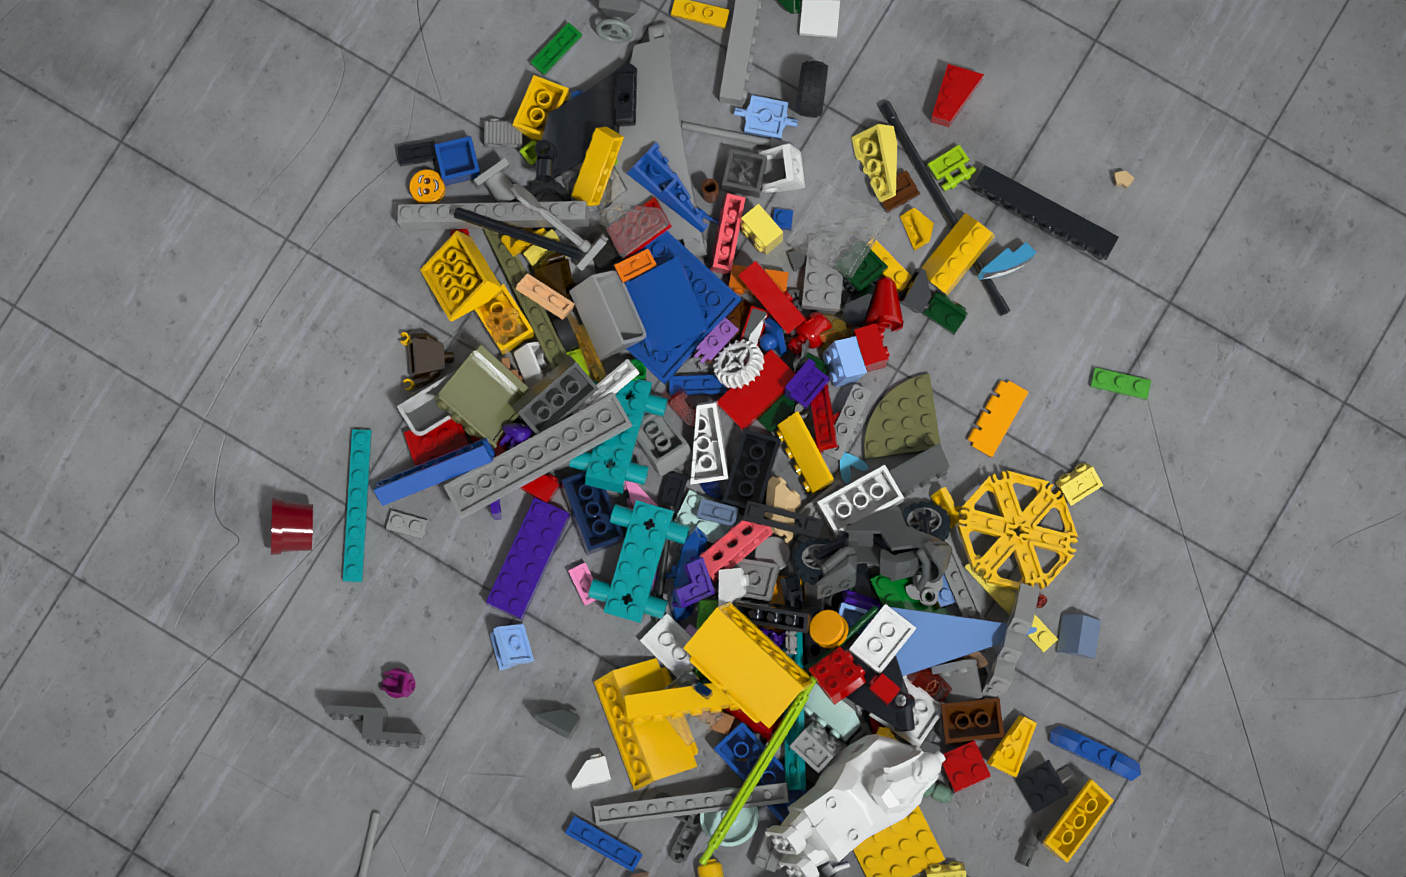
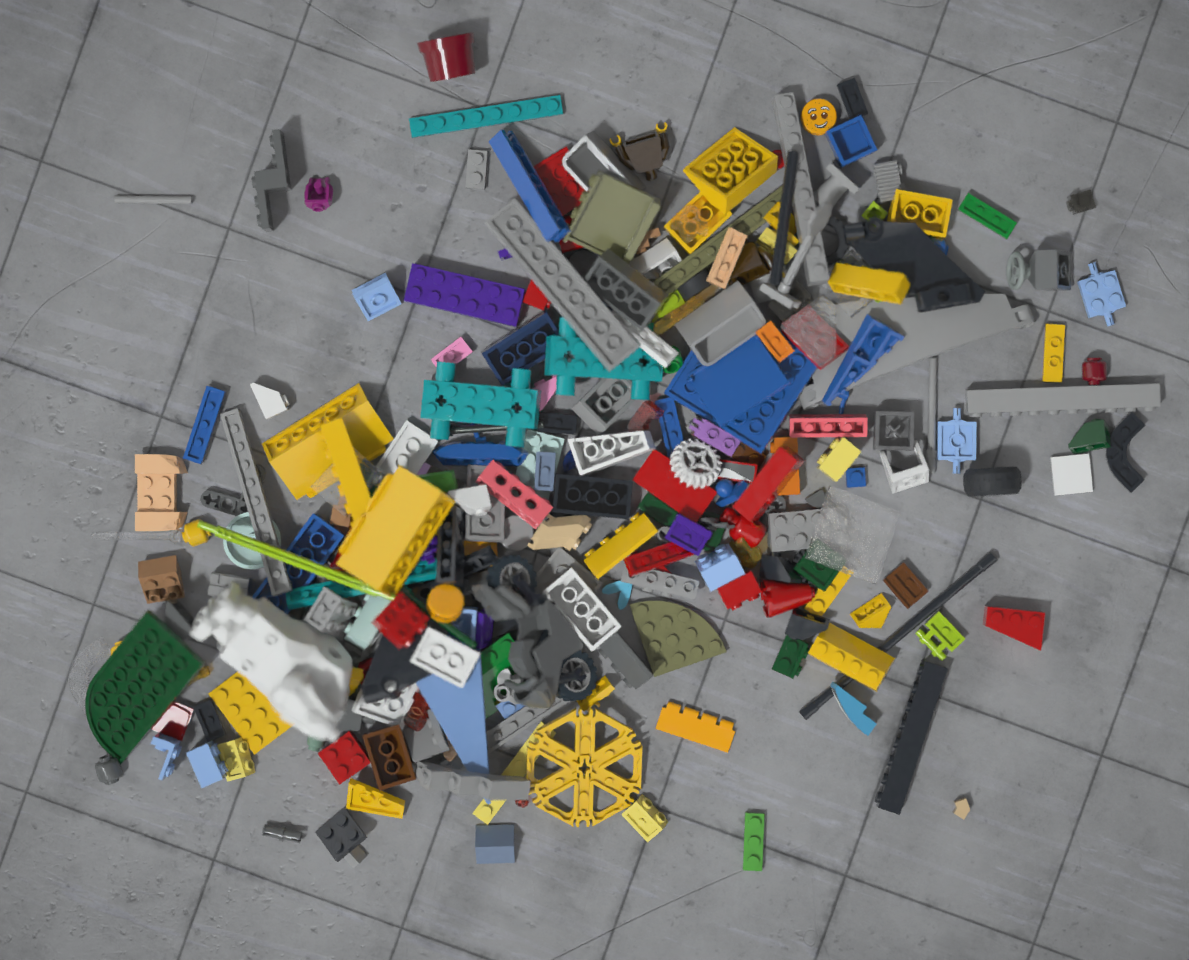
camera: 75 degrees right, 10 degrees up
dark purple piece [500,423,533,450] -> none
dark grey slope [534,708,581,740] -> none
dark purple panel [672,556,715,608] -> none
clear blue tile [693,682,713,700] -> none
reddish brown piece [702,179,719,203] -> none
black container [743,501,823,539] -> none
light grey piece [785,631,797,655] -> none
light yellow wedge [851,124,897,202] -> none
red brick [869,673,901,706] -> none
yellow slope [1043,779,1114,863] -> none
blue brick [1050,725,1141,781] -> none

